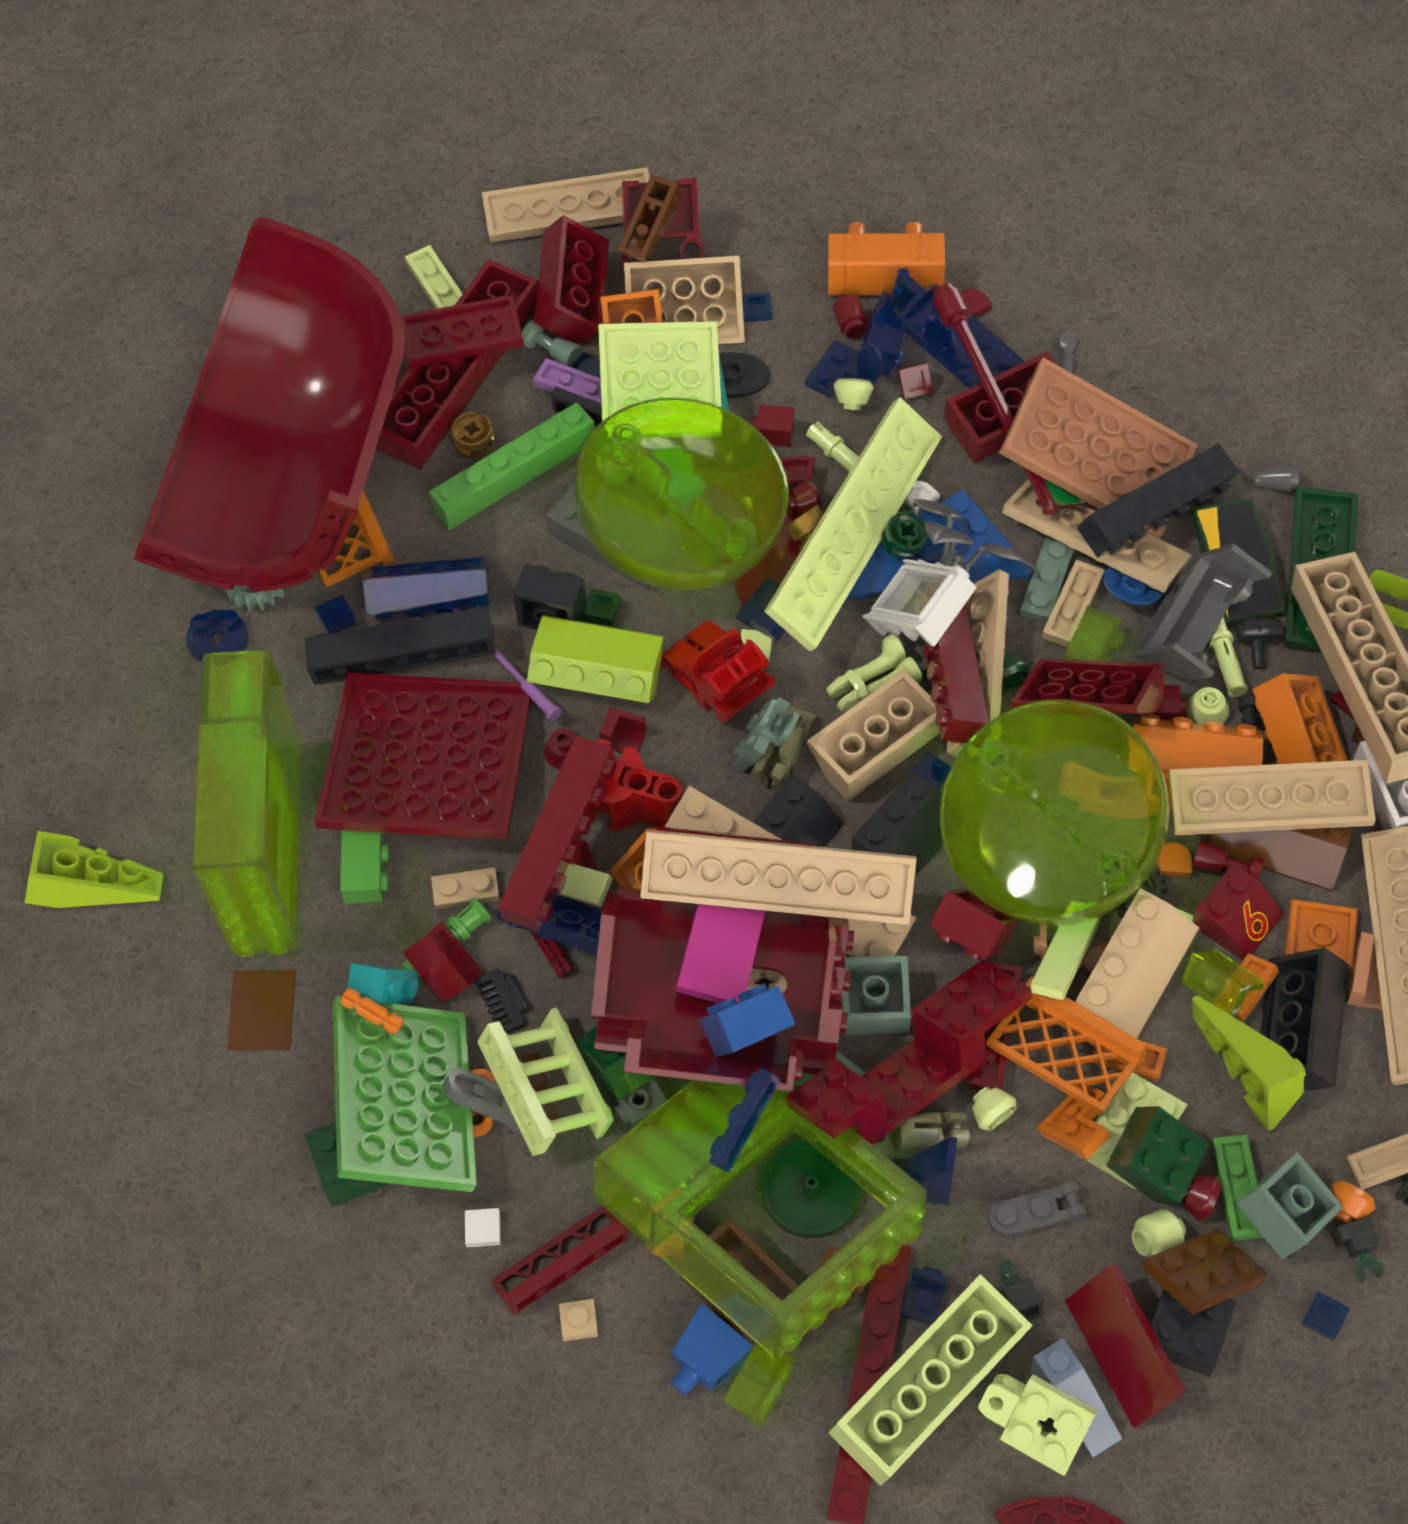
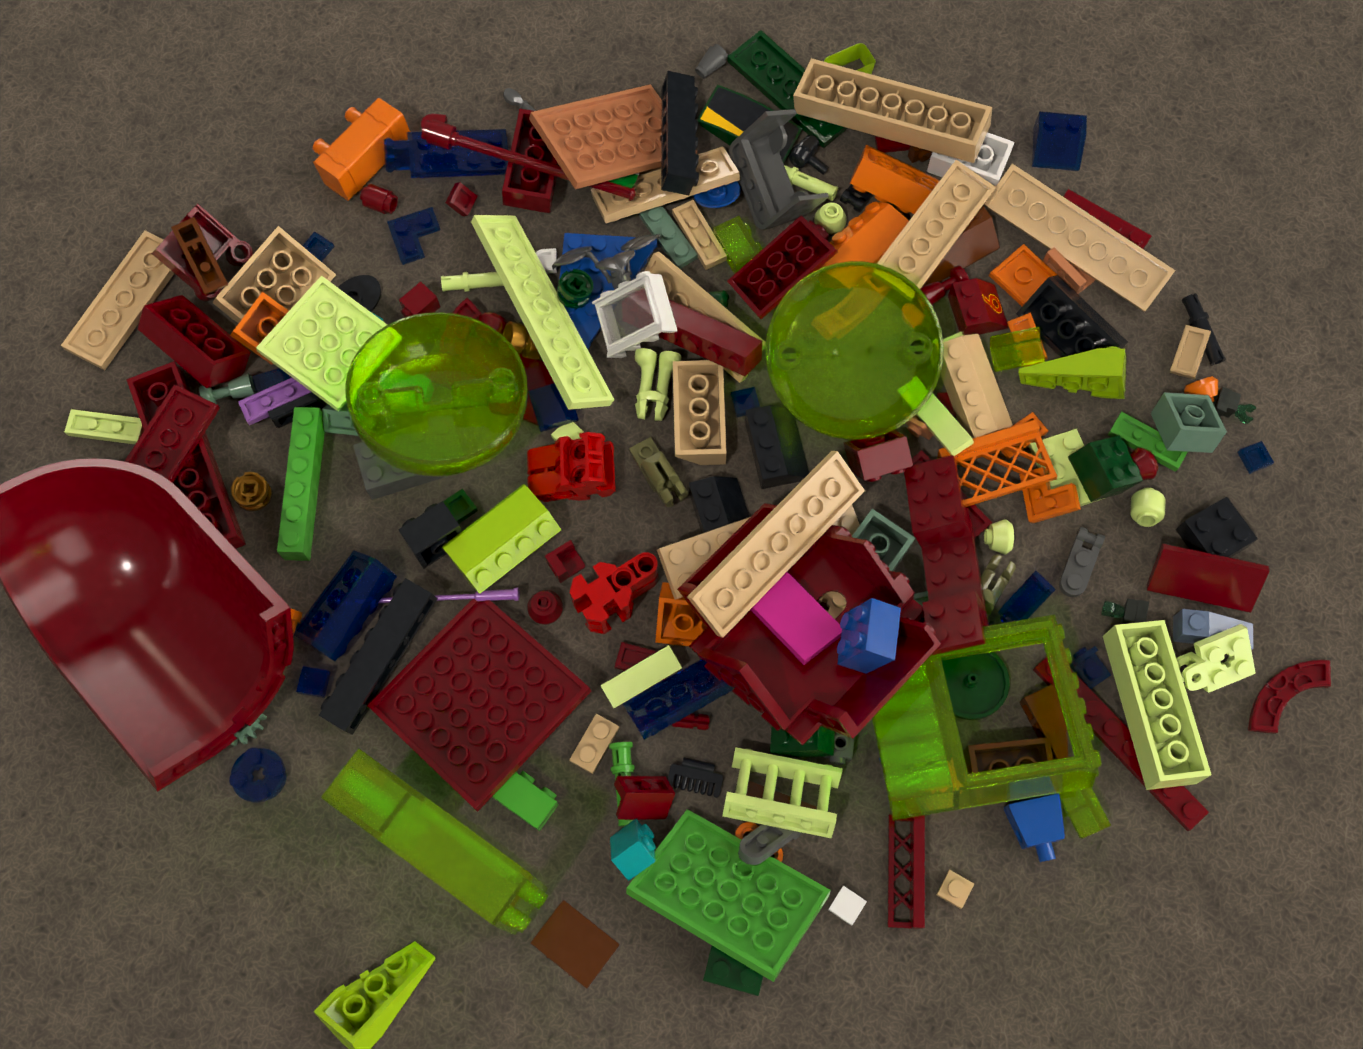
camera: 55 degrees left, 10 degrees up
orange axle [340,988,404,1035] -> none
dark red brick [498,735,617,932] -> none
clear blue plate [709,1067,781,1173] -> none
sand green plate [731,697,800,773] -> none
yellowish green cone [834,378,874,410] -> none
clear blue slope [856,291,905,377] -> none
reddish brown plate [1143,1229,1267,1315] -> none

